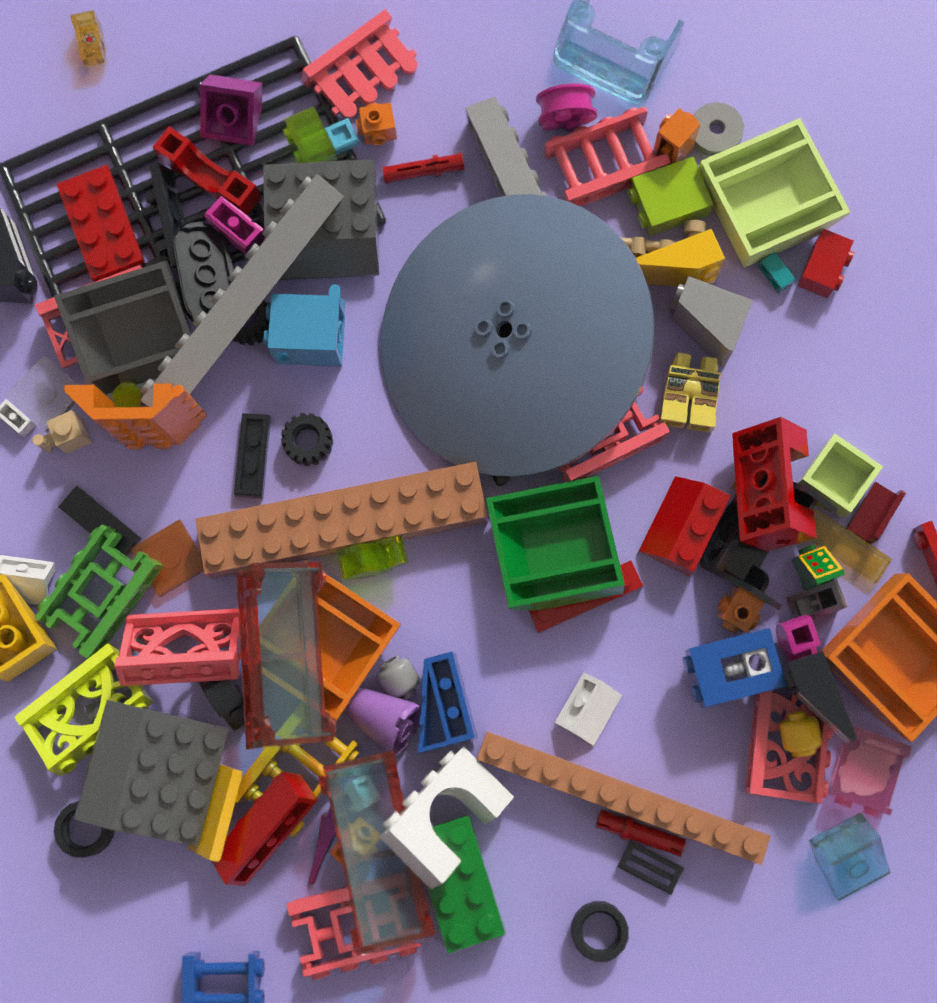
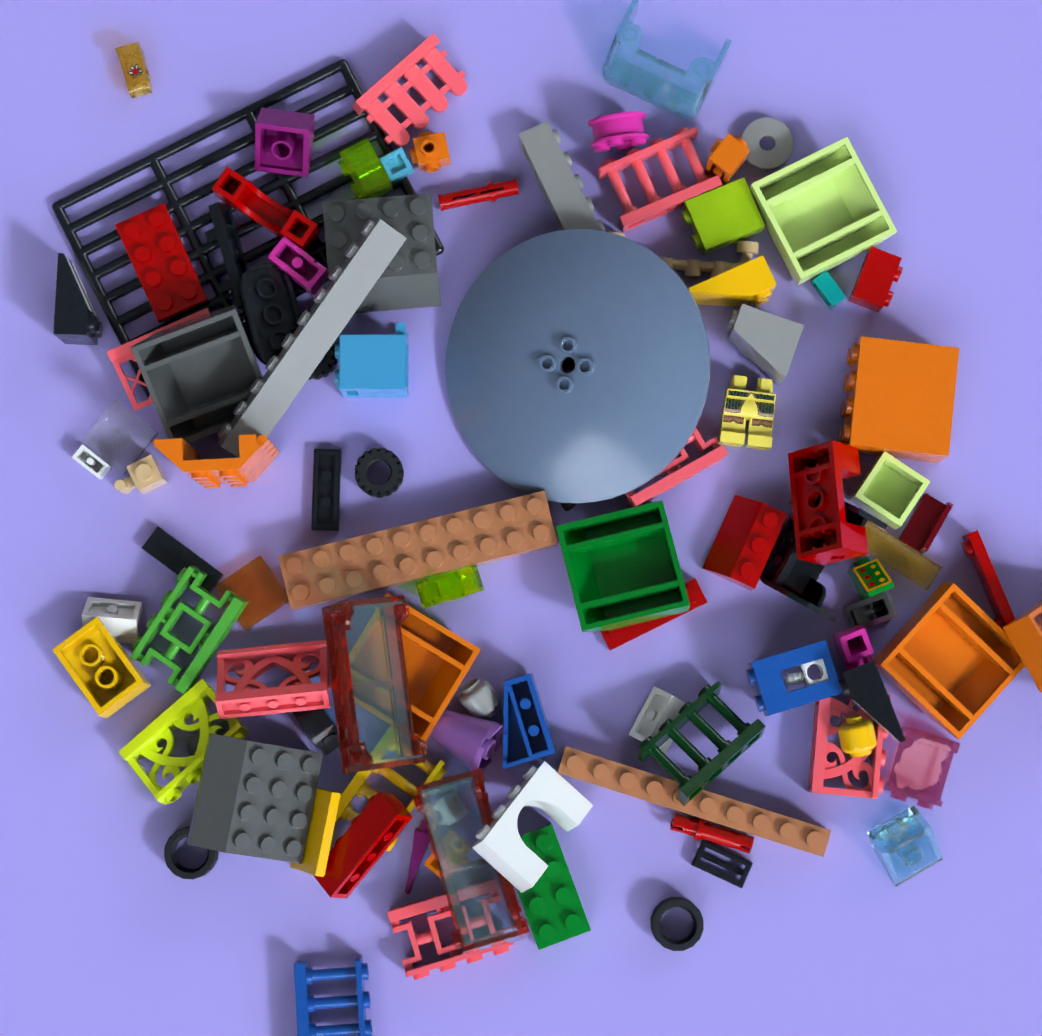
camera: 10 degrees left, 5 degrees up
clear neon green tile [112,382,142,407] -> none
orange brick [716,587,764,634] -> none
none -> dark green fence [638,681,766,806]
none -> orange brick [838,336,959,463]

